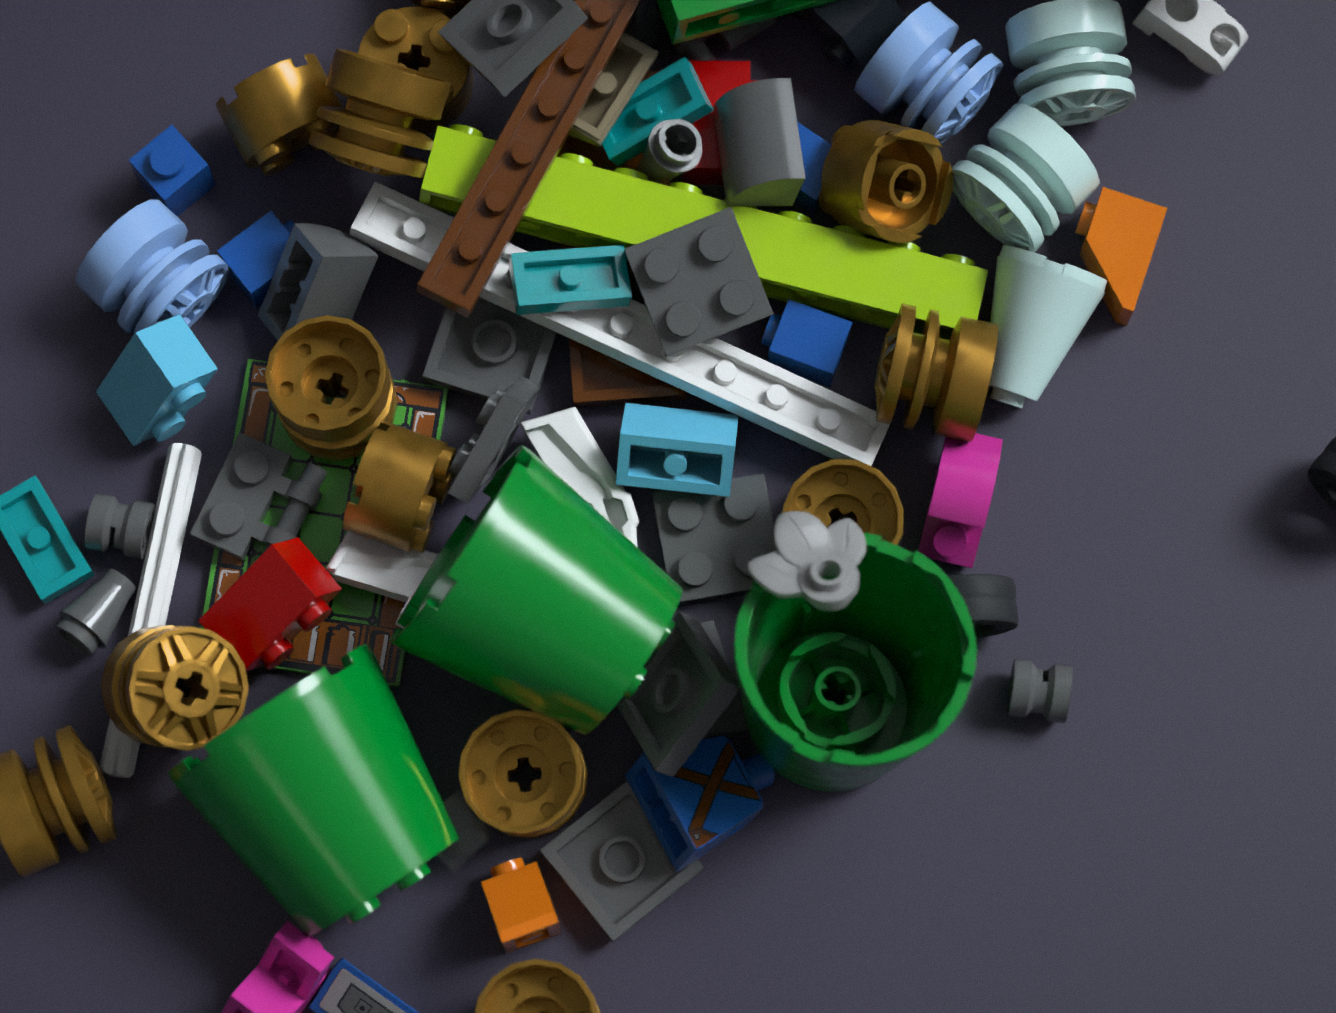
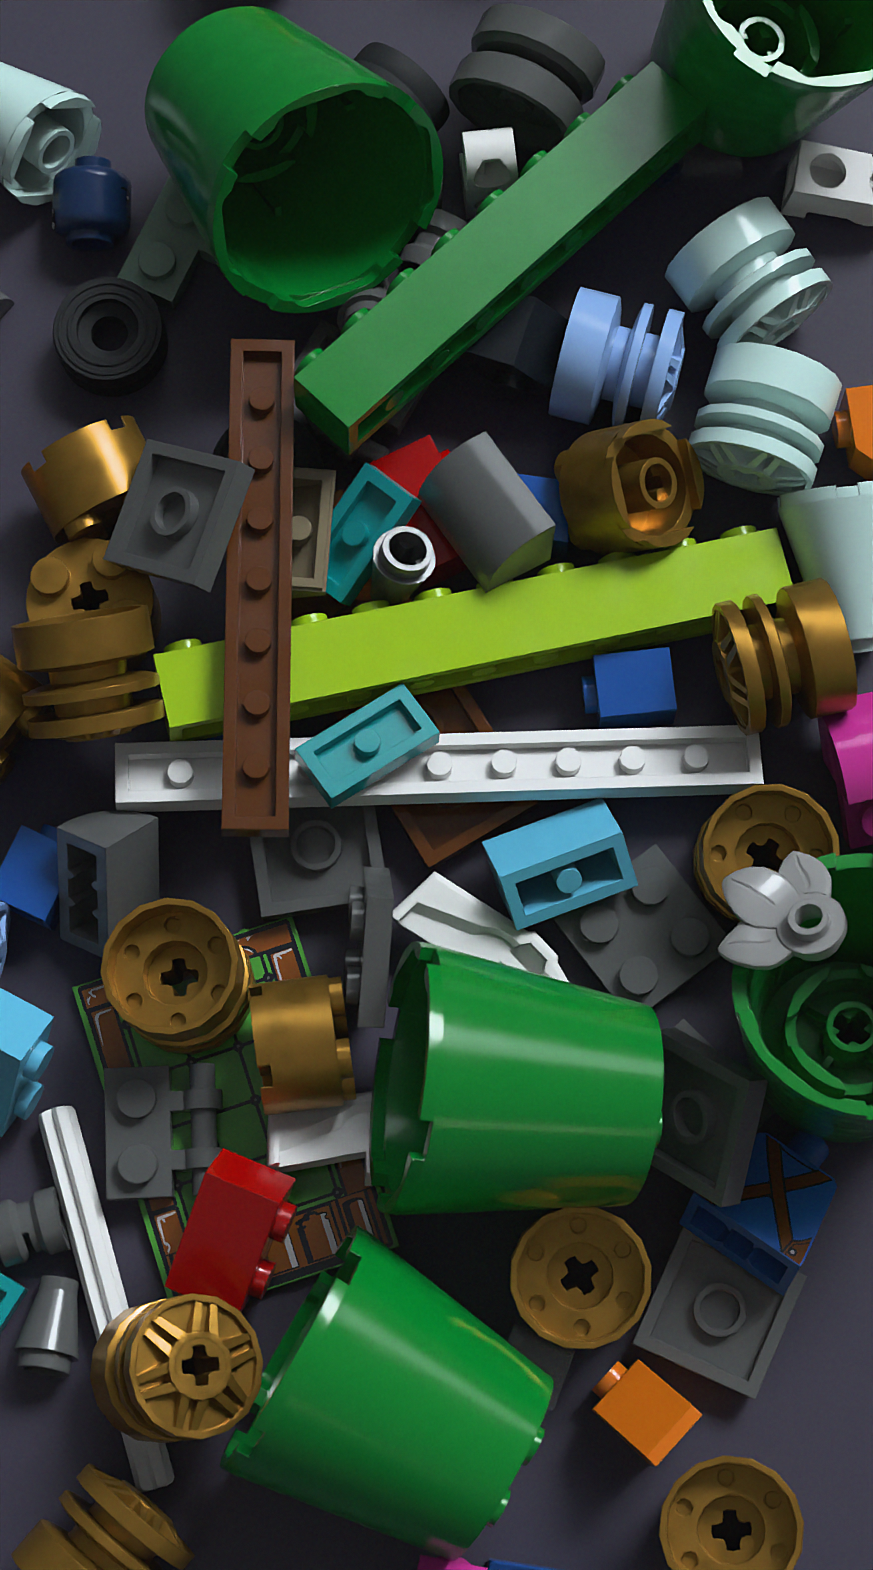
camera: 20 degrees left, 0 degrees up
dark grey plate [623,207,773,357] -> none

